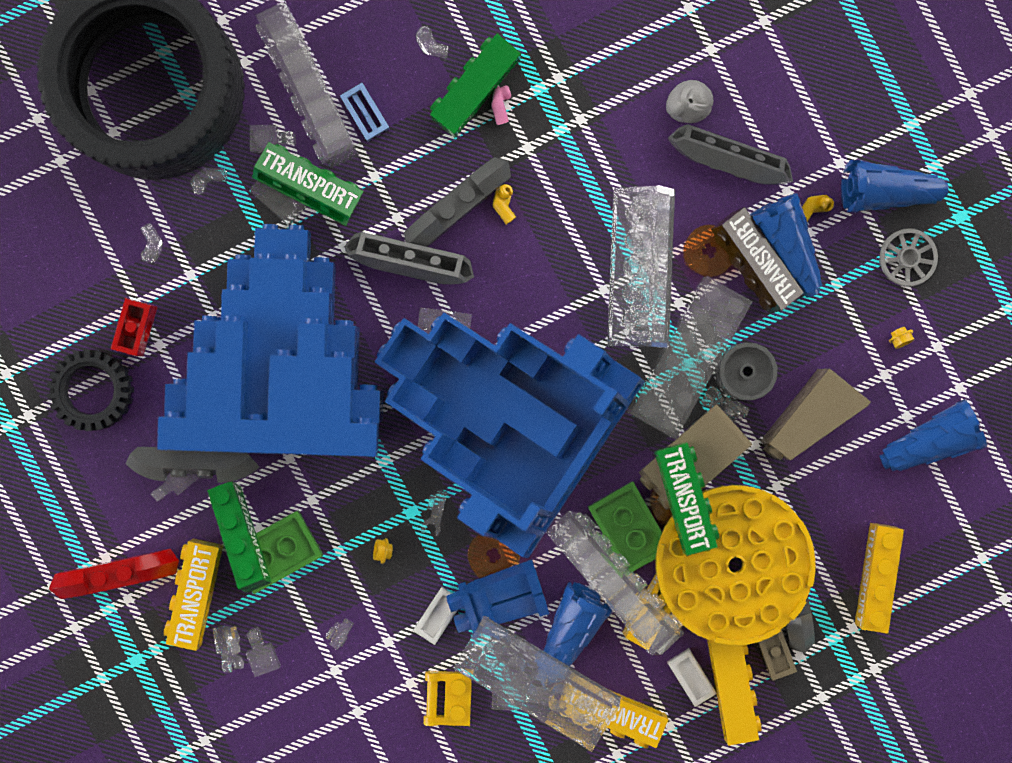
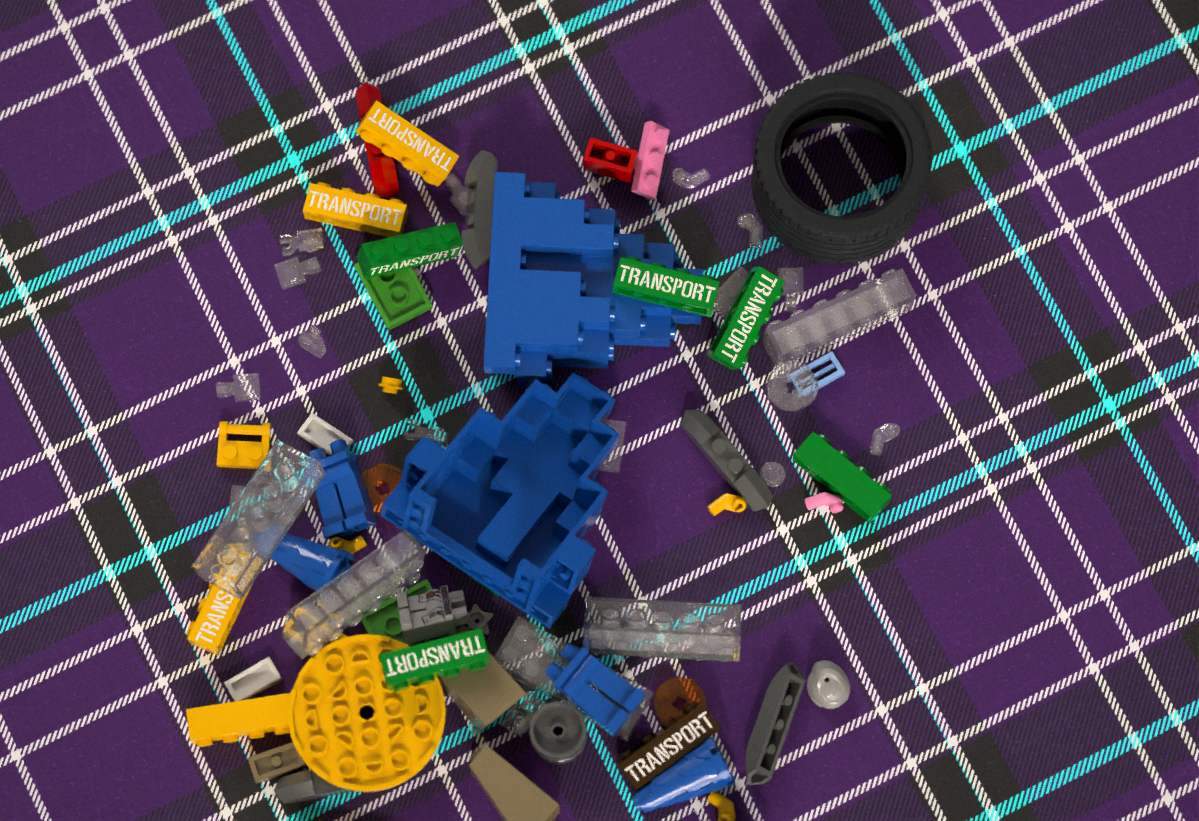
camera: 90 degrees right, 15 degrees down
black tyre [47,350,134,431] -> none
dark grey brick [344,232,474,284] -> none
none -> clear plate [216,373,261,402]
none -> yellow arm [328,535,367,554]
none -> yellow brick [355,100,459,187]
none -> light grey hips [396,585,469,644]
none -> light grey plate [466,604,493,635]
none -> blue hips [545,643,646,738]
none -> green brick [612,256,720,317]
none -> bright pink plate [631,121,669,200]
none -> clear plate [760,462,785,487]
none -> clear plate [767,361,818,412]

